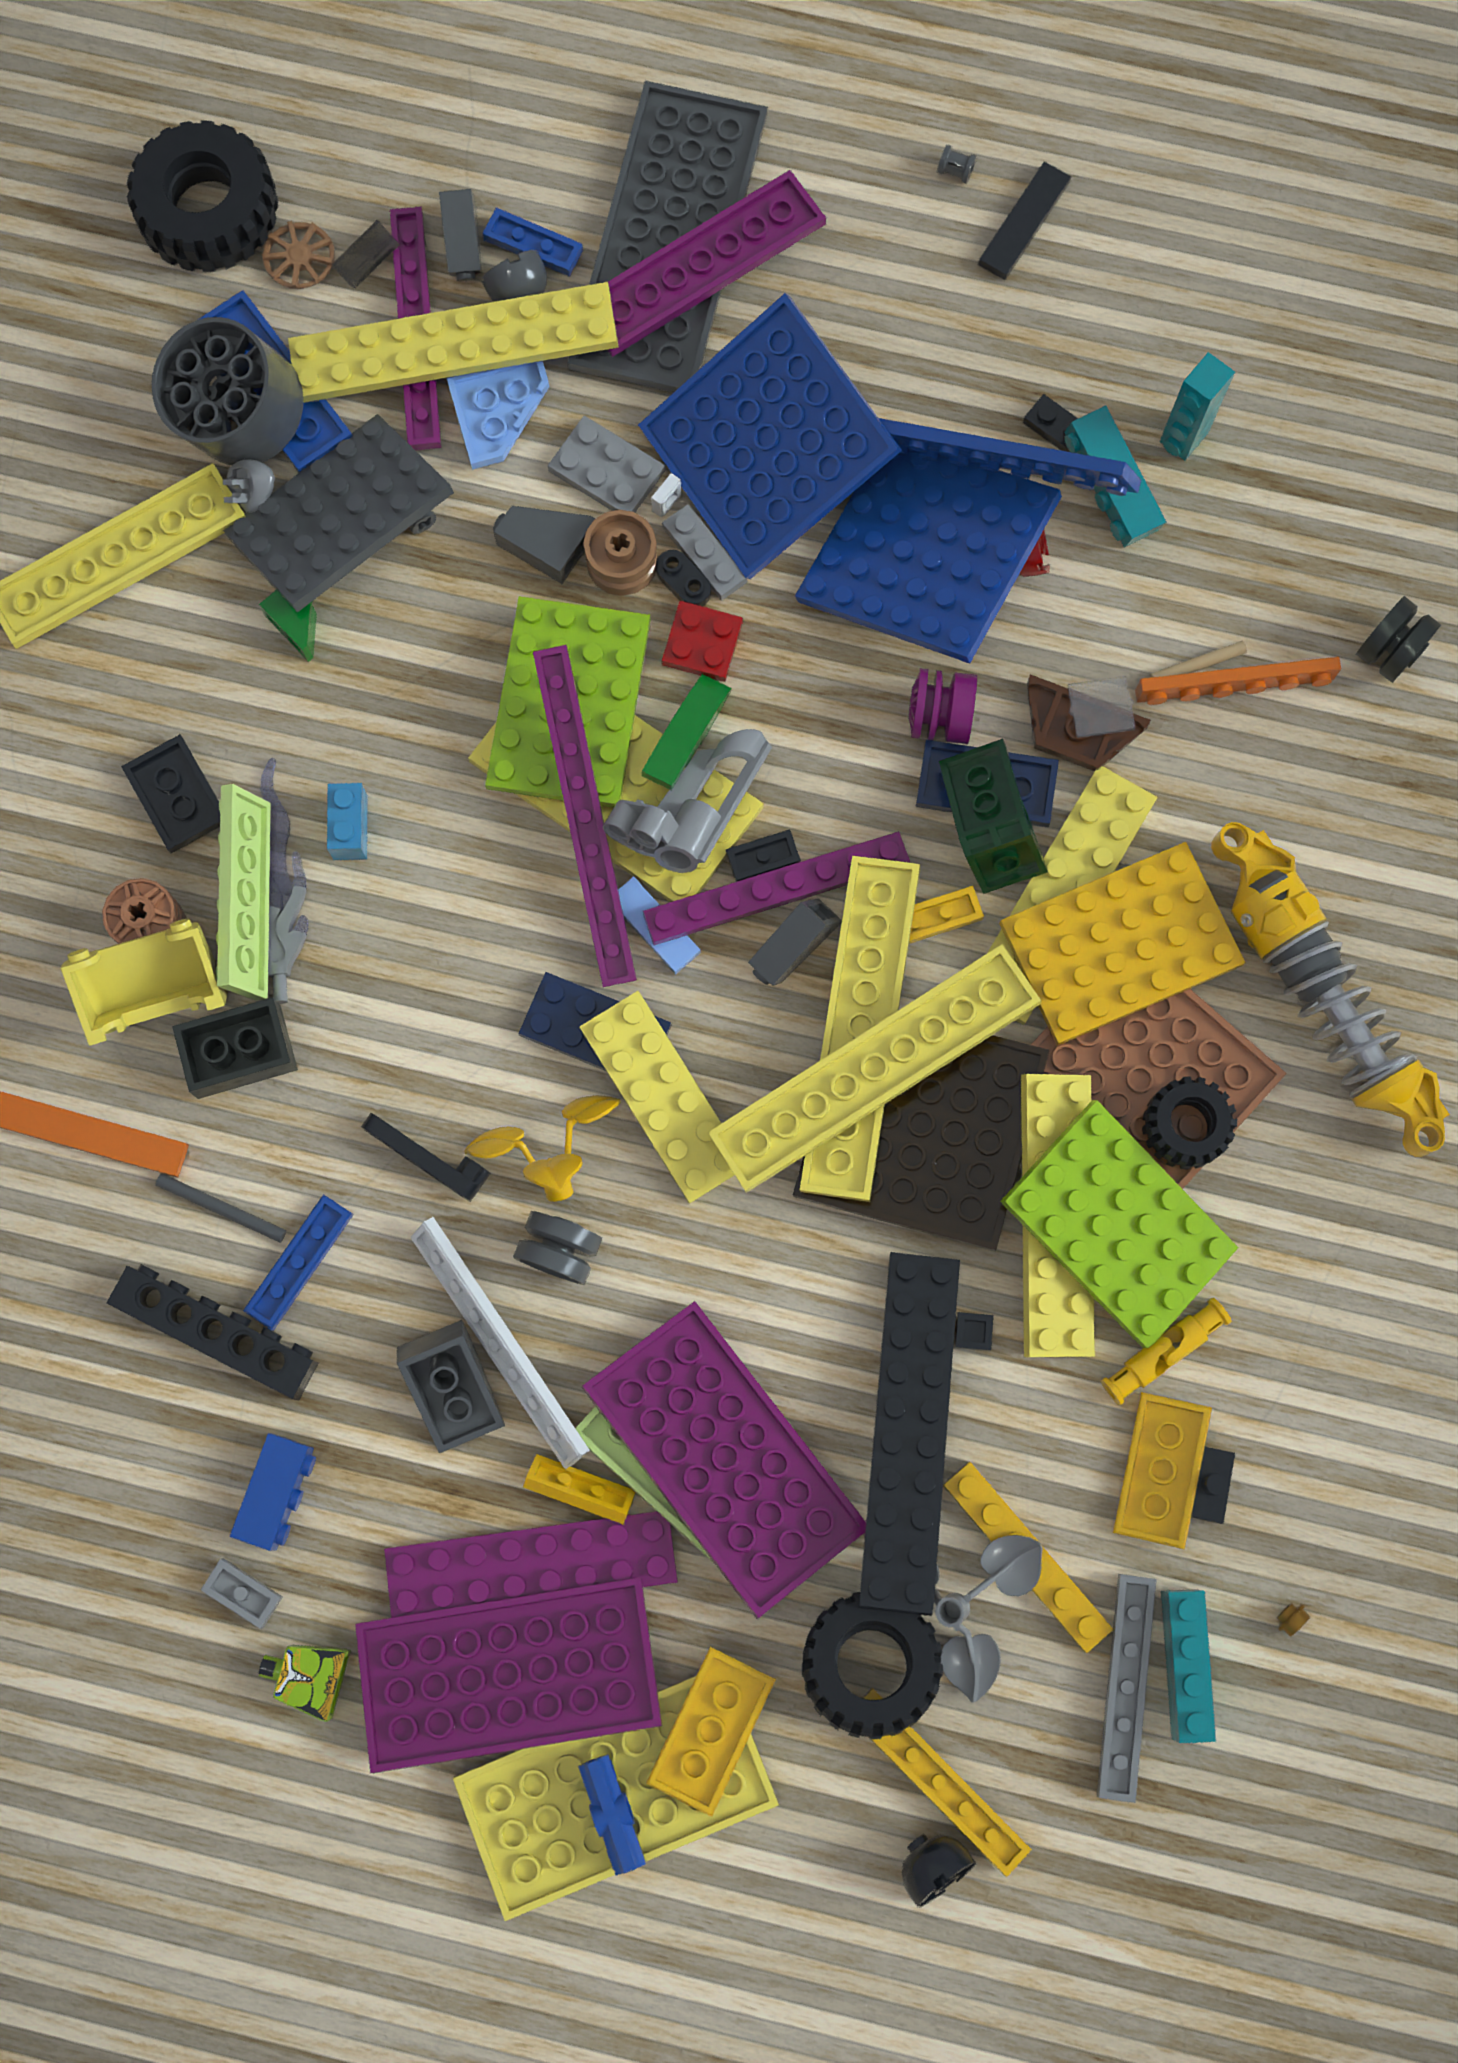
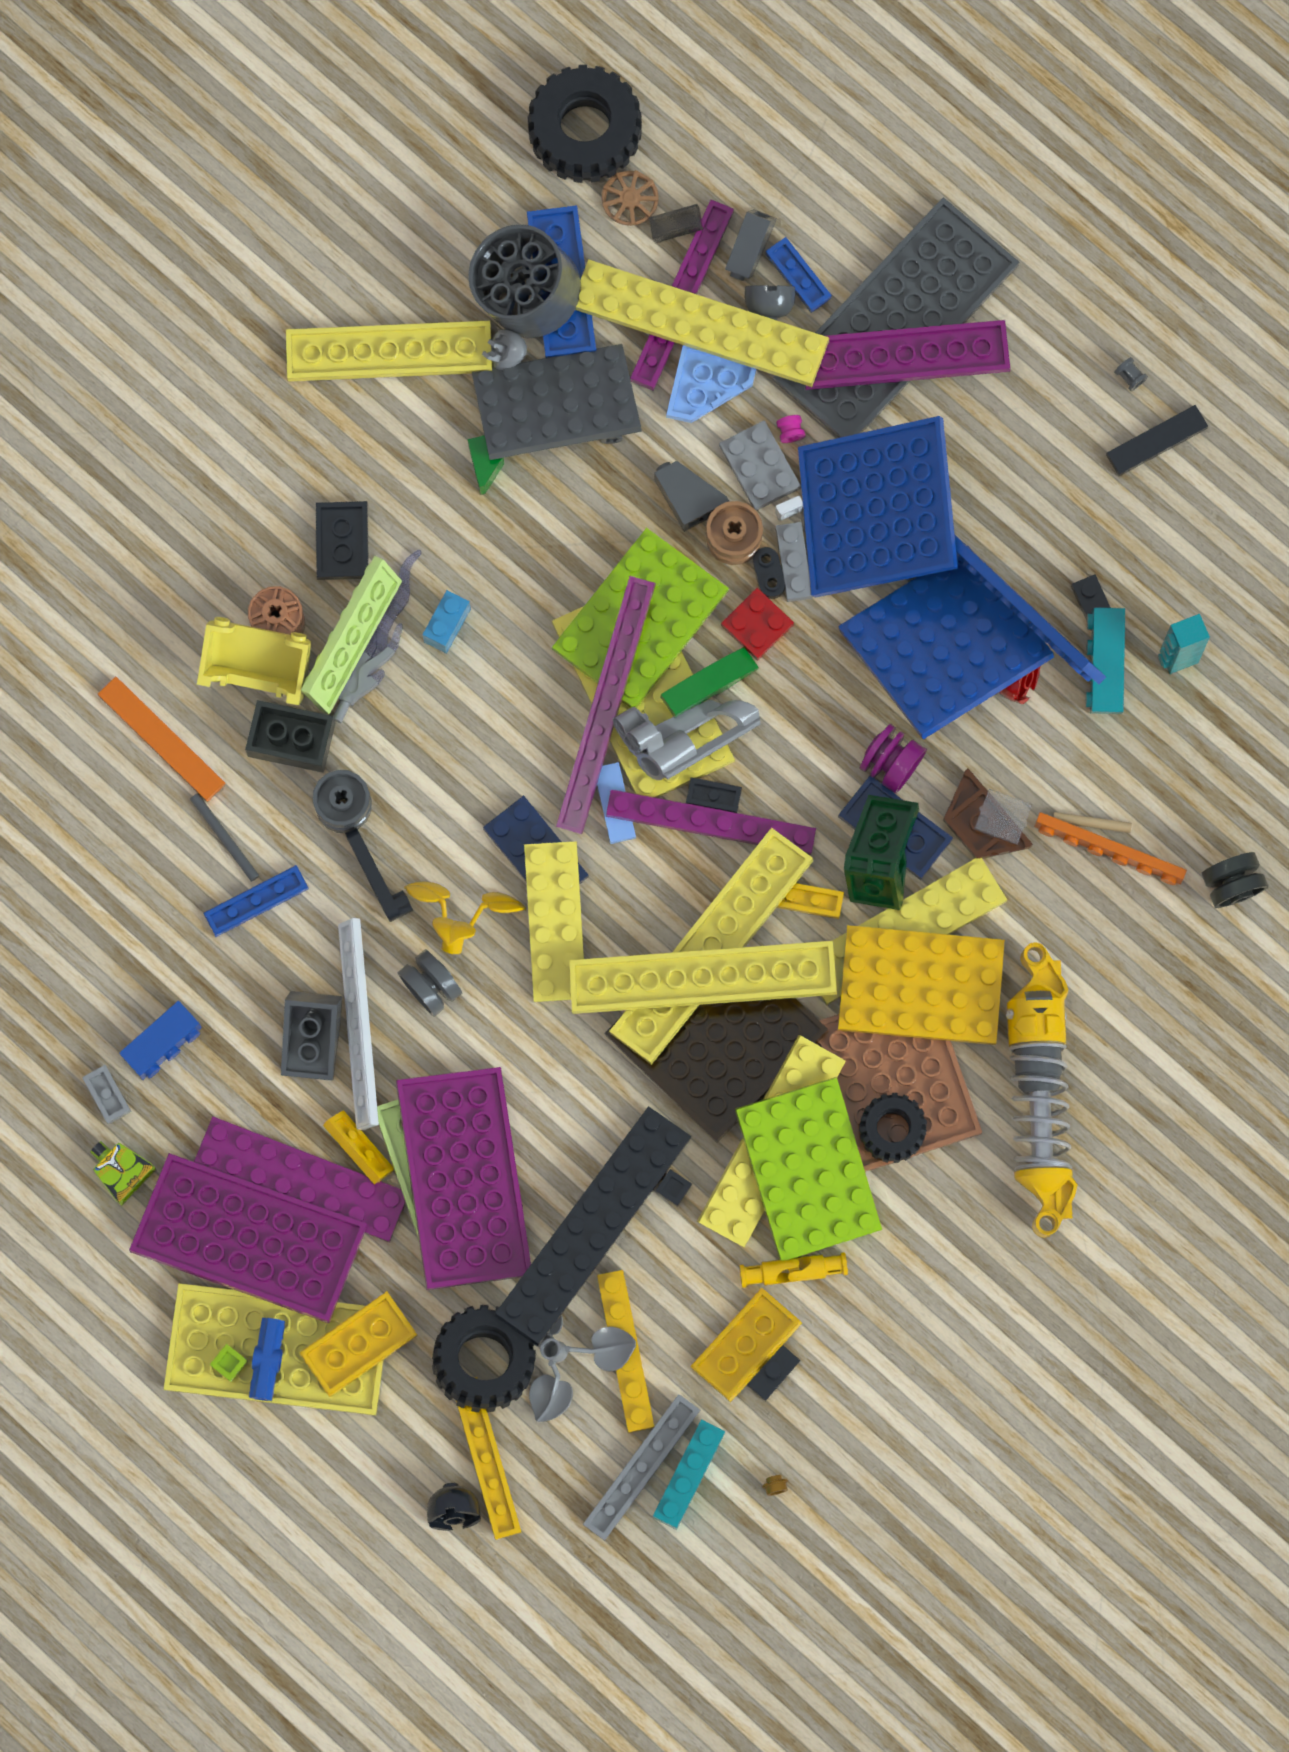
camera: 30 degrees right, 0 degrees up
black brick [106,1264,319,1401] -> none
dark grey slope [748,898,842,986] -> none
none -> lime plate [210,1344,248,1382]
none -> dark grey wheel [313,770,372,833]
none -> dark pink wheel [776,415,806,443]

